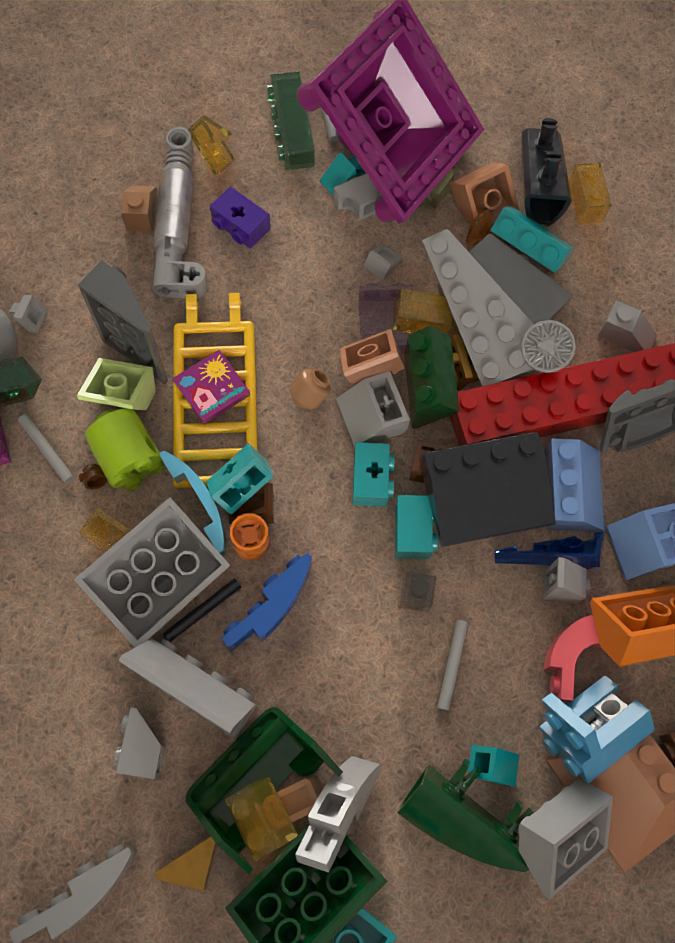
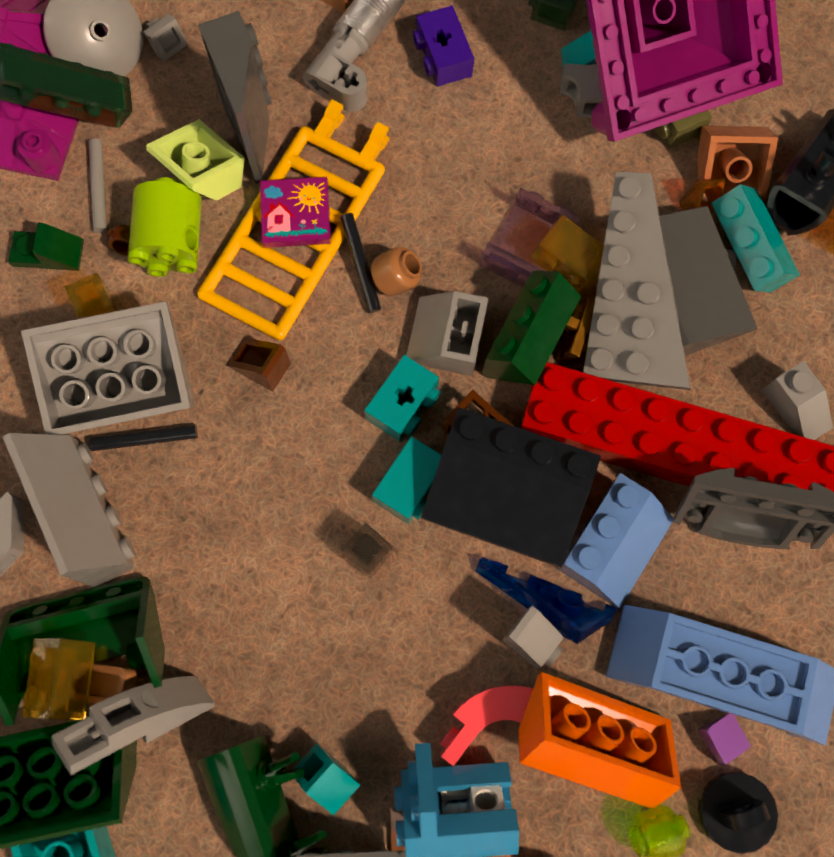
camera: 35 degrees right, 5 degrees up
medium azure slope [159,451,226,555] -> none
teal brick [207,443,274,515] -> none
blue slope [221,552,312,652] -> none
orange wheel [230,513,270,561] -> none
nougat slope [340,329,405,387] -> none
light grey slope [364,245,403,280] -> none
light grey bar [437,620,468,711] -> none
light grey wheel [521,320,576,373] -> none
none -> dark green slope [8,222,84,271]
none -> black bar [340,213,382,313]

